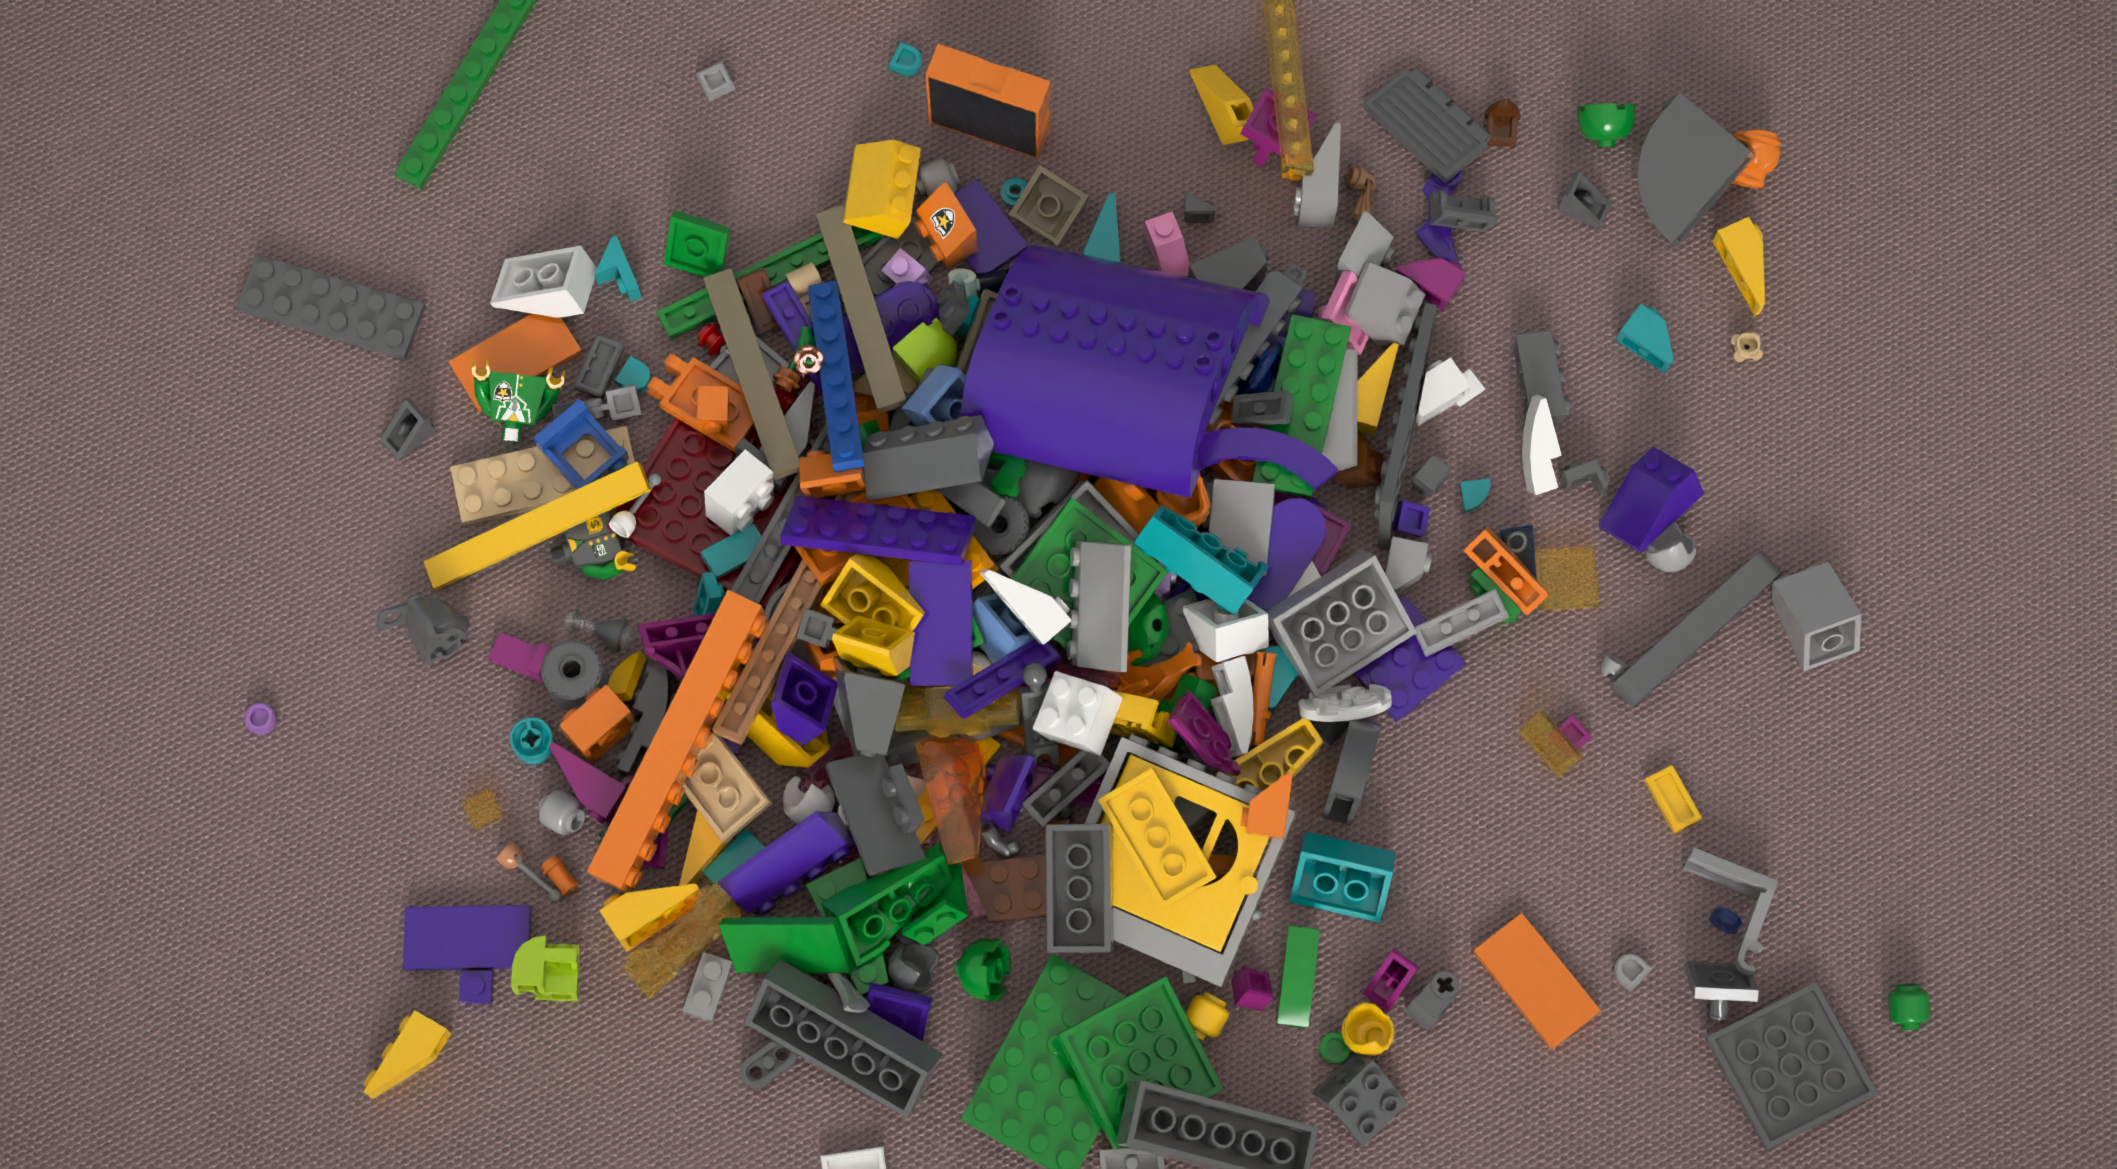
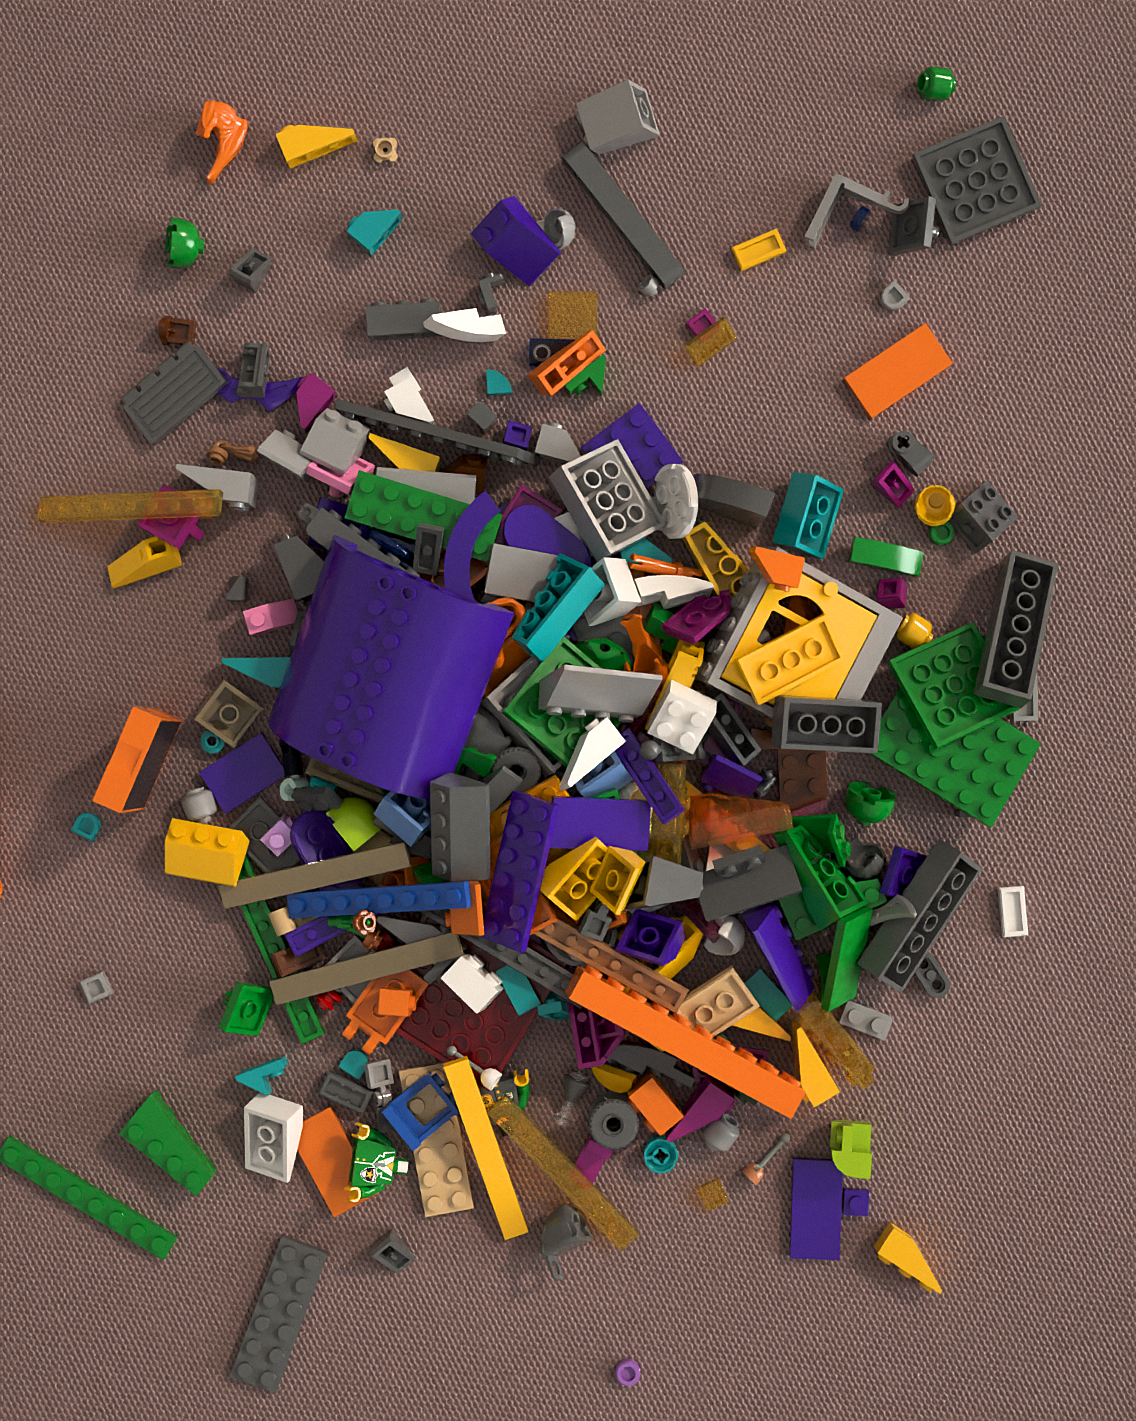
camera: 85 degrees left, 15 degrees up
orange pin [541,855,579,896] -> none
orange slope [915,182,977,268] -> none
light grey tile [1414,589,1509,657] -> none
dark grey brick [1638,92,1755,247] -> none
none -> green wedge [119,1090,217,1196]
none -> clear yellow plate [487,1093,639,1251]

